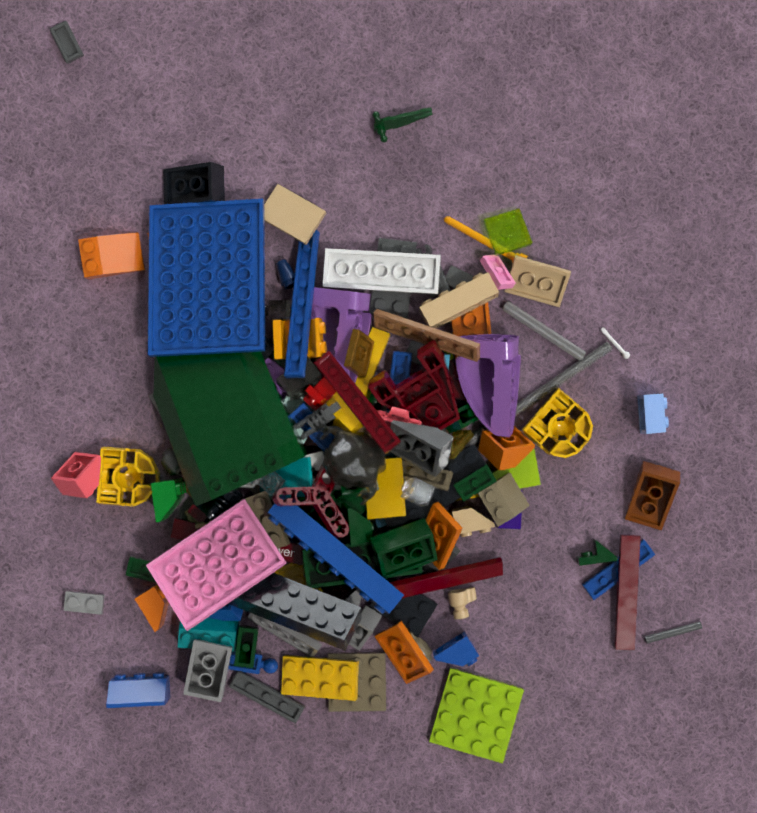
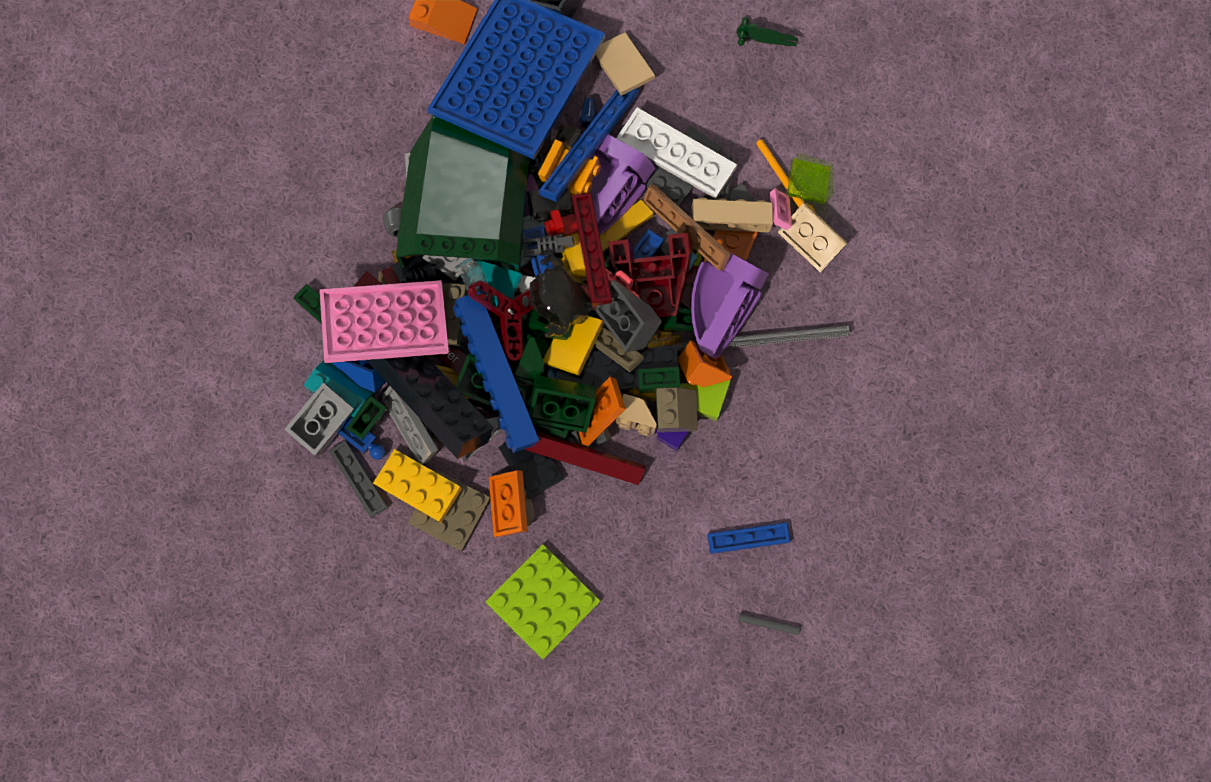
camera: 20 degrees right, 10 degrees down
coral slope [51,452,101,498] -> none
light grey plate [64,591,105,615] -> none
yellow connector [96,446,160,507] -> none
slope [106,672,171,708] -> none
orange slope [135,584,169,632] -> none
green slope [151,478,187,523] -> none
pearl gold tile [344,329,374,378] -> none
light grey slope [349,606,382,651] -> none
clear brick [401,477,435,507] -> none
blue slope [433,631,479,667] -> none
tan piece [448,587,477,619] -> none
light grey axle [502,301,586,360] -> none
yellow connector [521,388,593,458] -> none
dark green slope [576,539,618,566] -> none
white hinge [600,328,630,359] -> none
dark red tile [614,535,641,650] -> none
dark orange slope [625,461,680,531] -> none
light blue slope [637,394,669,434] -> none

